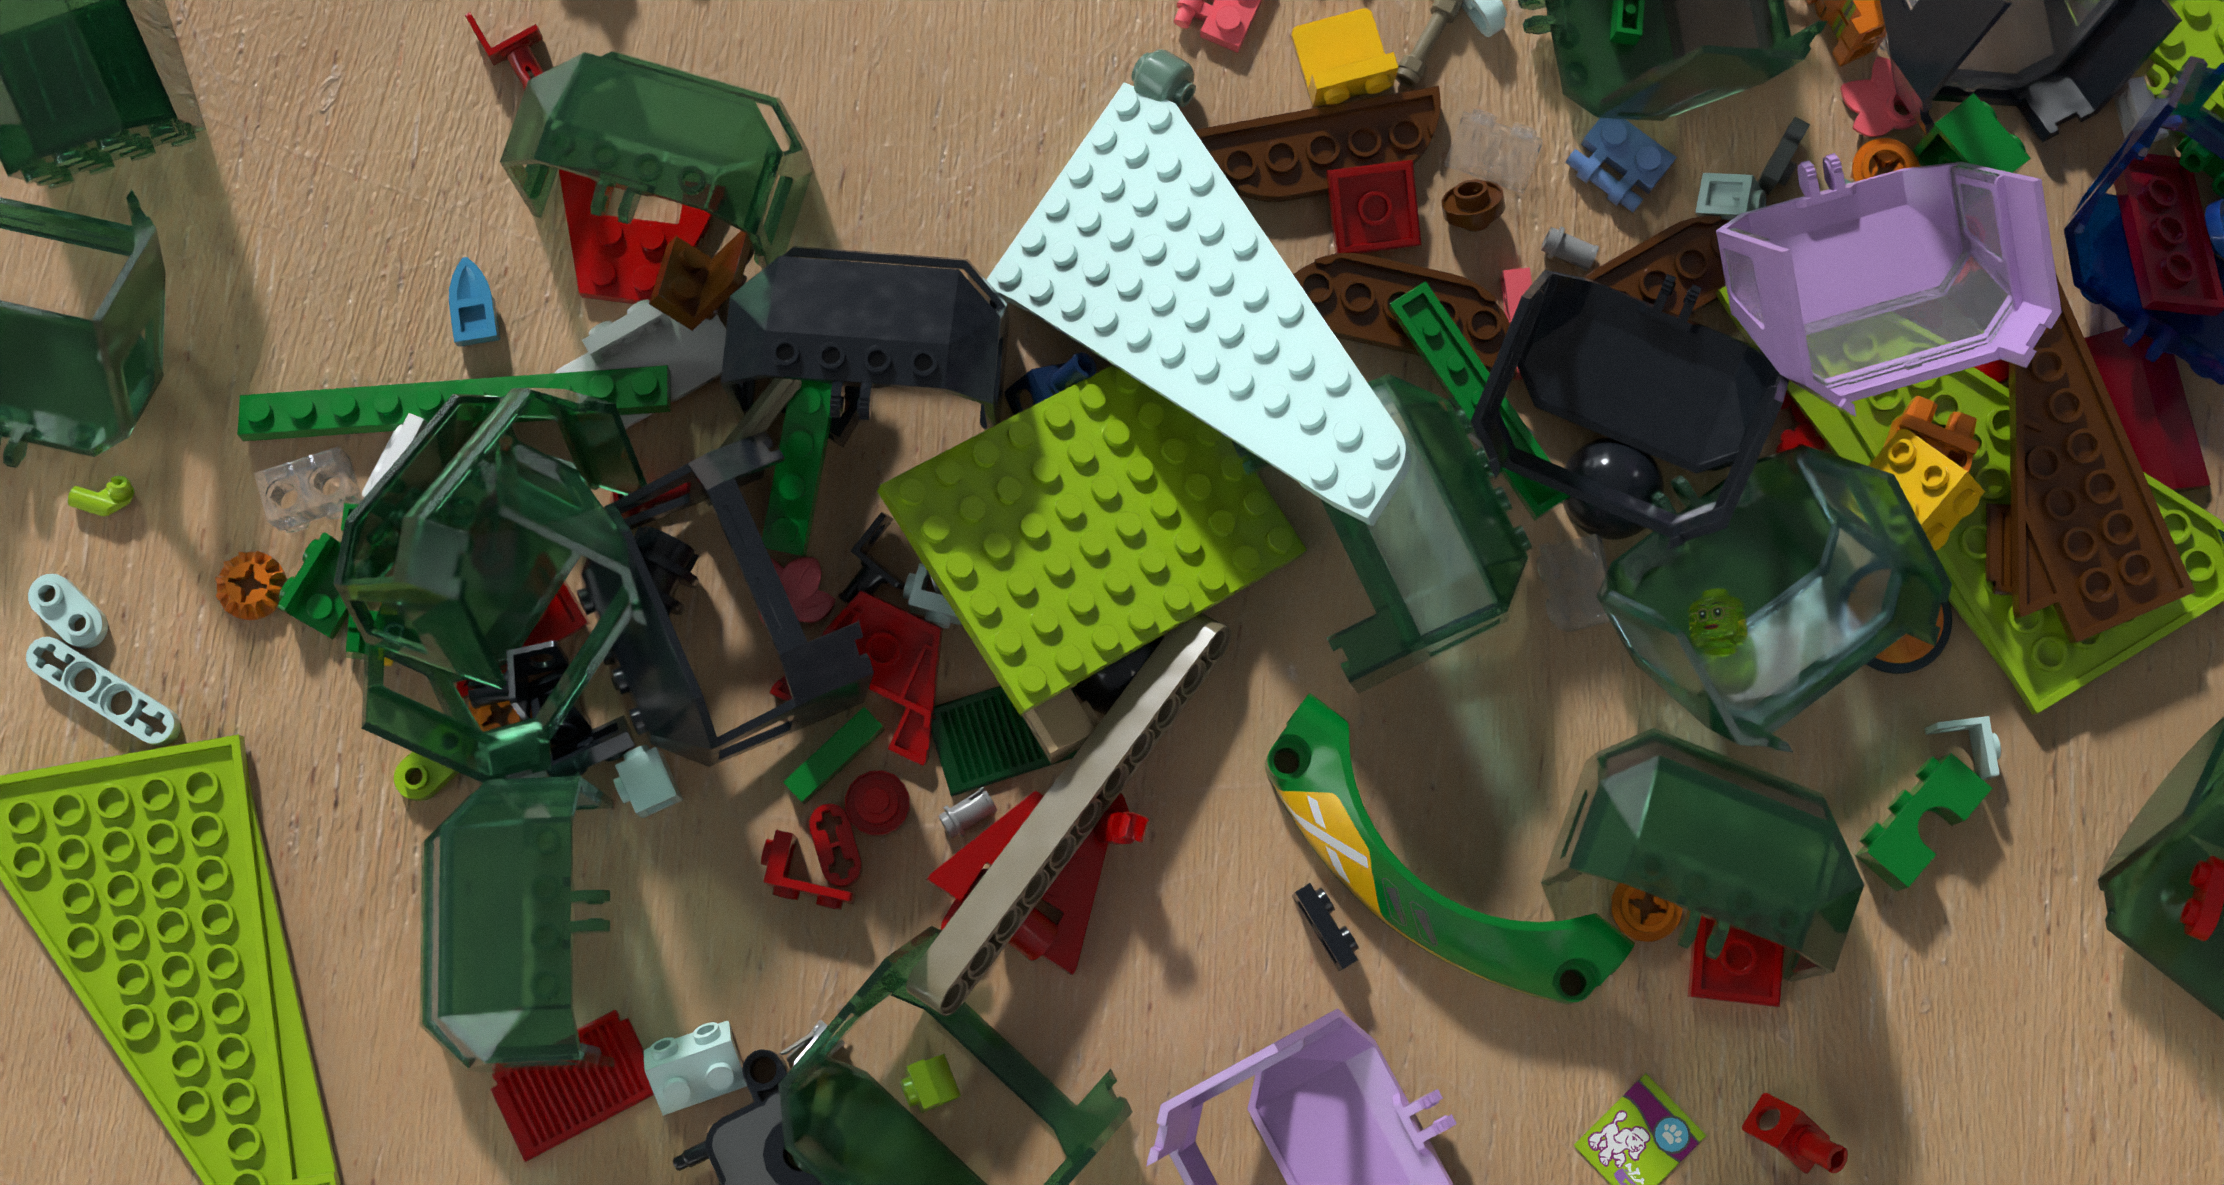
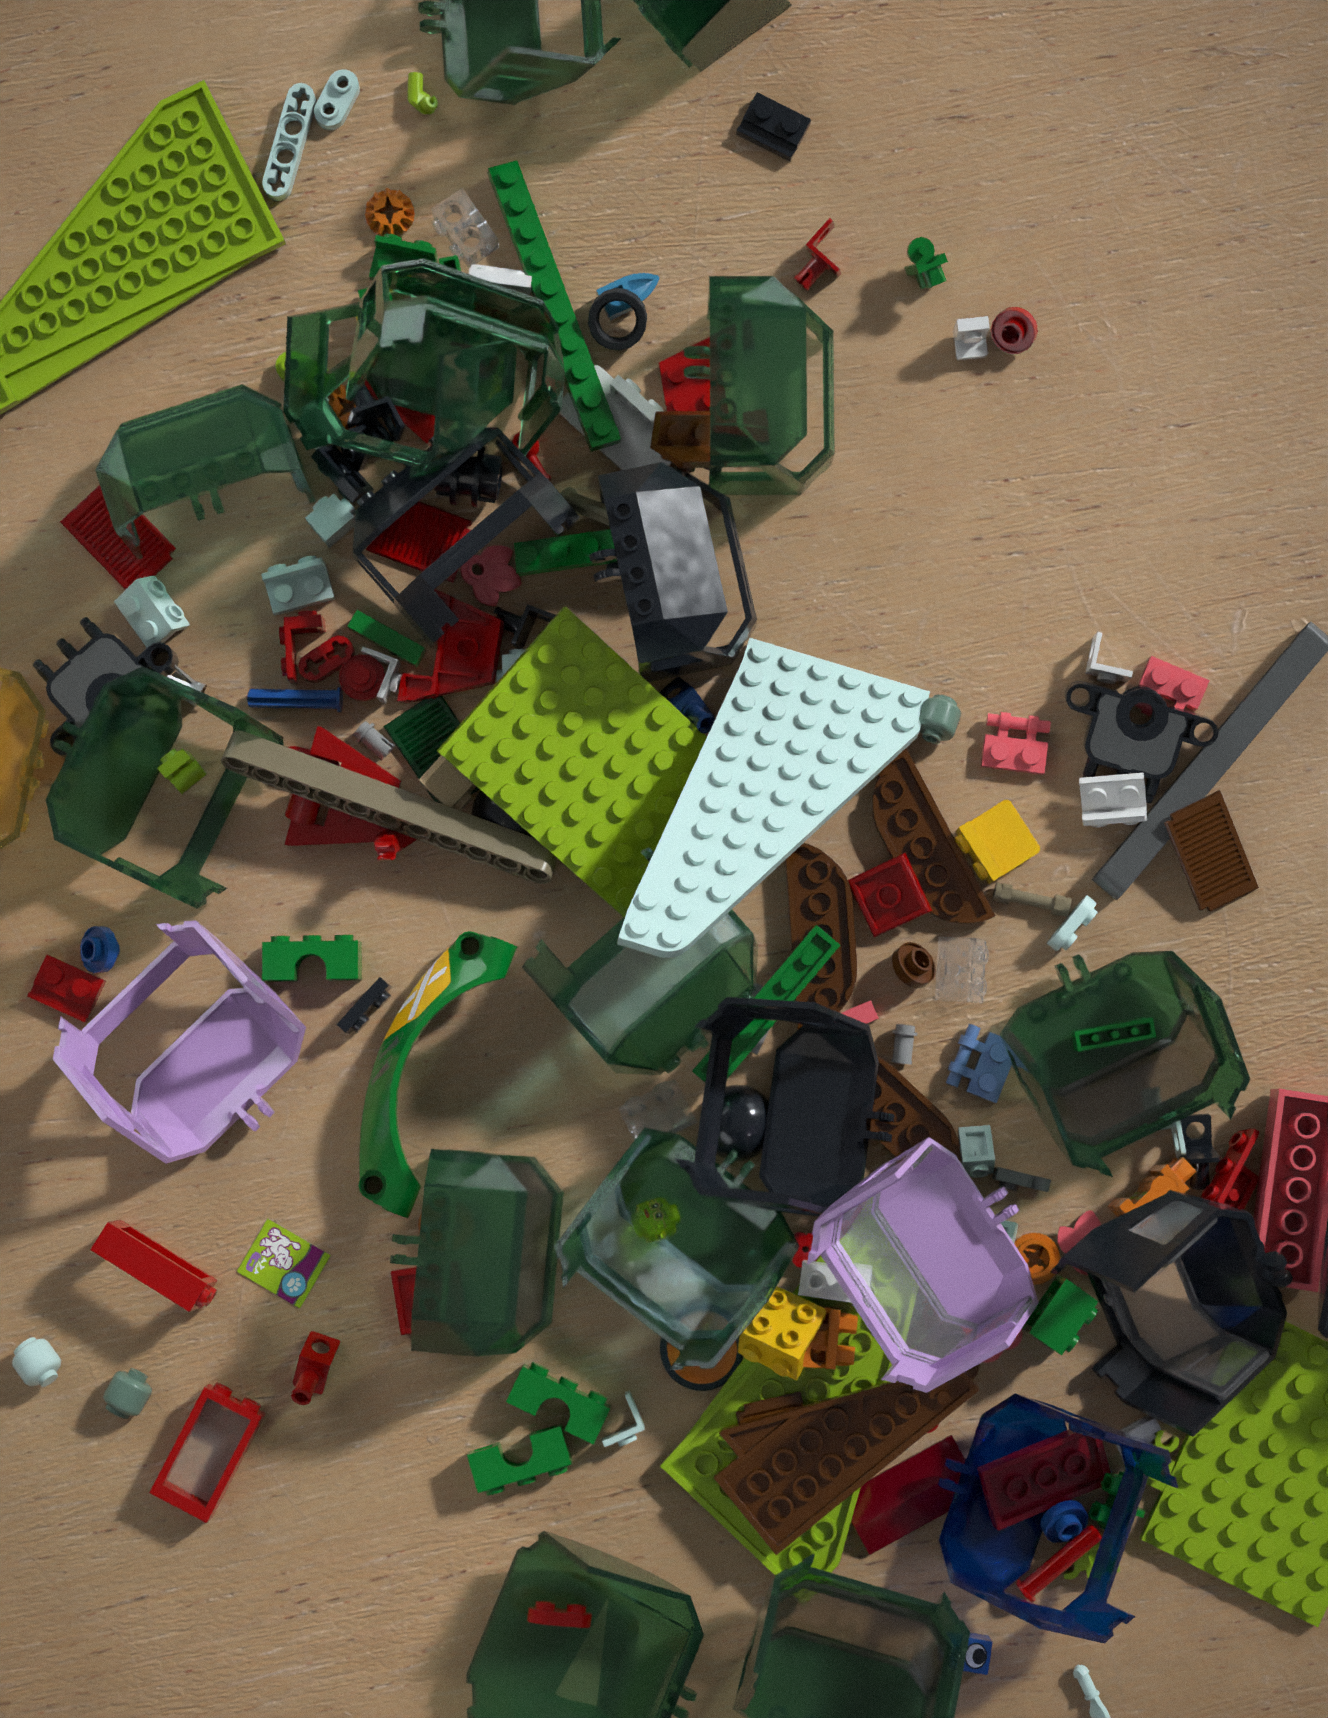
camera: 75 degrees right, 5 degrees up
none -> blue axle [247,687,343,712]
none -> light aqua bracket [261,556,335,616]
none -> green arch [262,935,362,982]
none -> white bracket [361,646,402,704]
none -> red window [365,501,472,583]
none -> green arch [467,1423,573,1496]
none -> black tyre [588,288,647,351]
none -> black plate [736,92,811,162]
none -> white brick [798,1260,868,1303]

